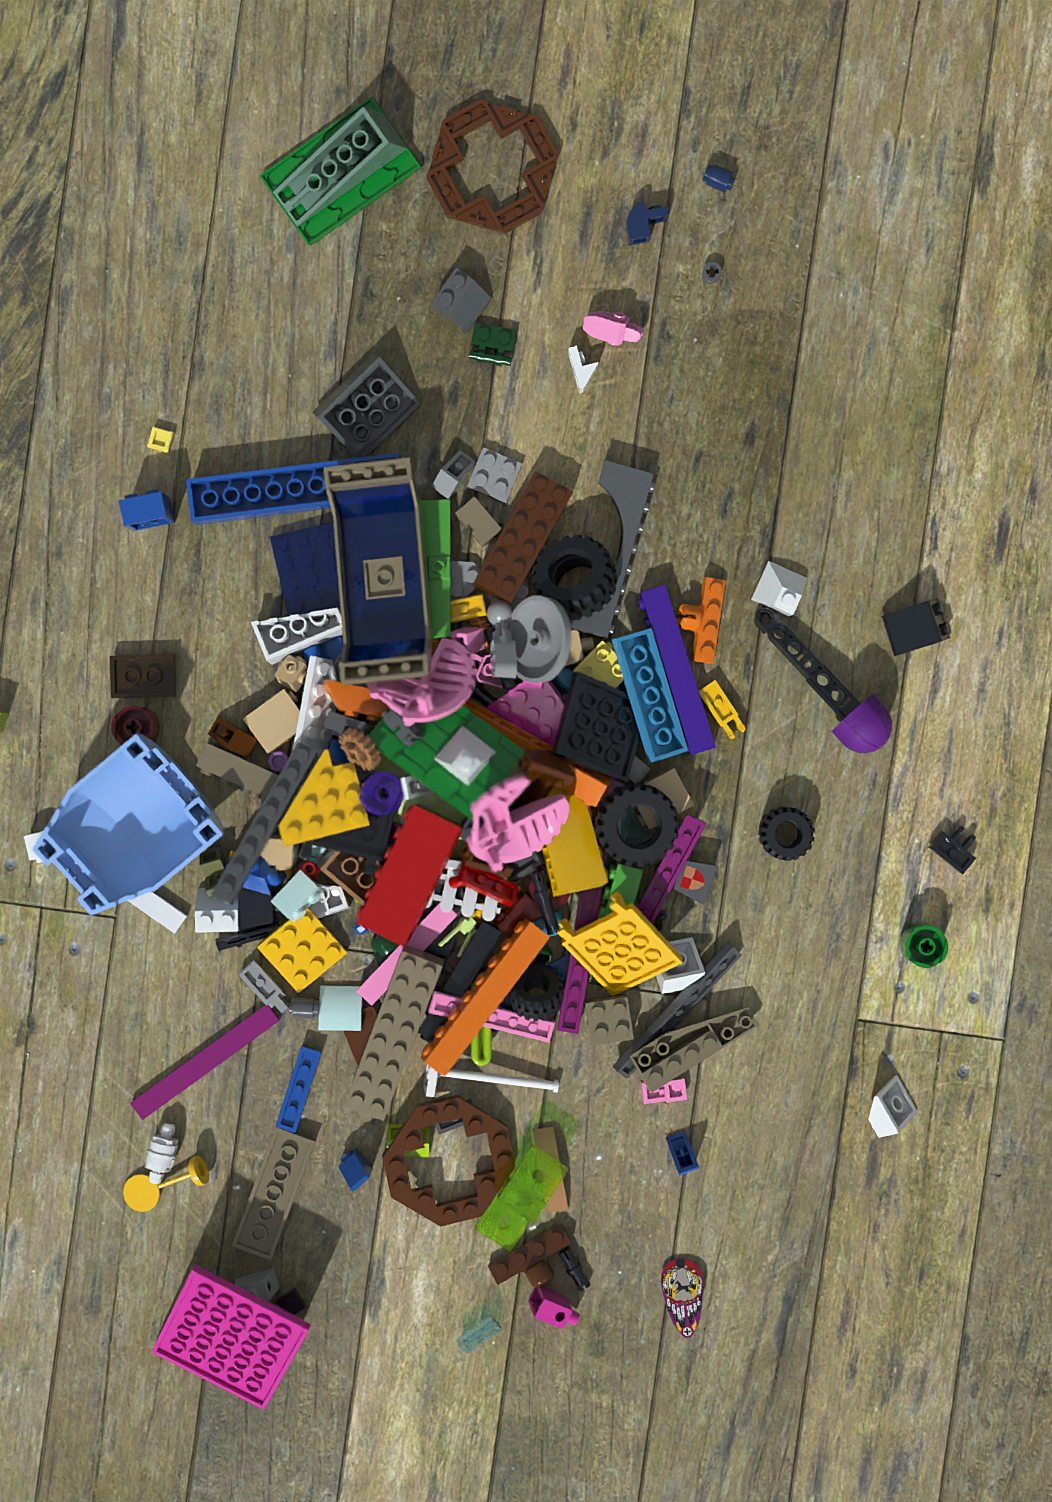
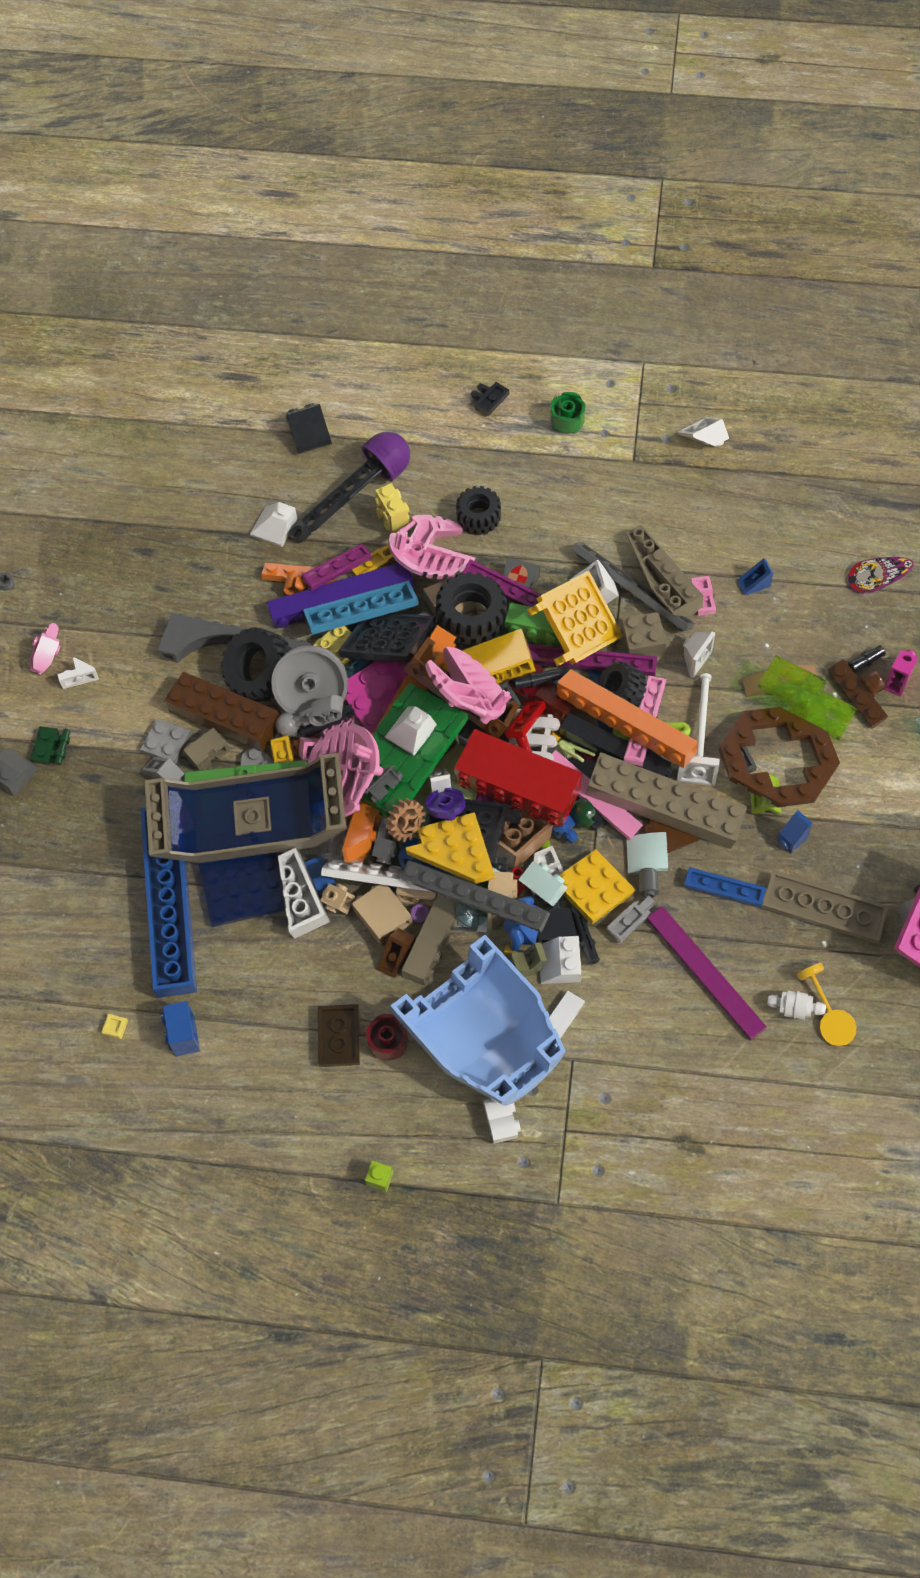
camera: 85 degrees left, 25 degrees down
dark grey slope [312,353,421,458] -> none
none -> magenta tile [301,544,372,591]
none -> light yellow brick [374,483,410,533]
none -> bright pink piece [388,515,475,579]
none -> white slope [683,631,715,679]

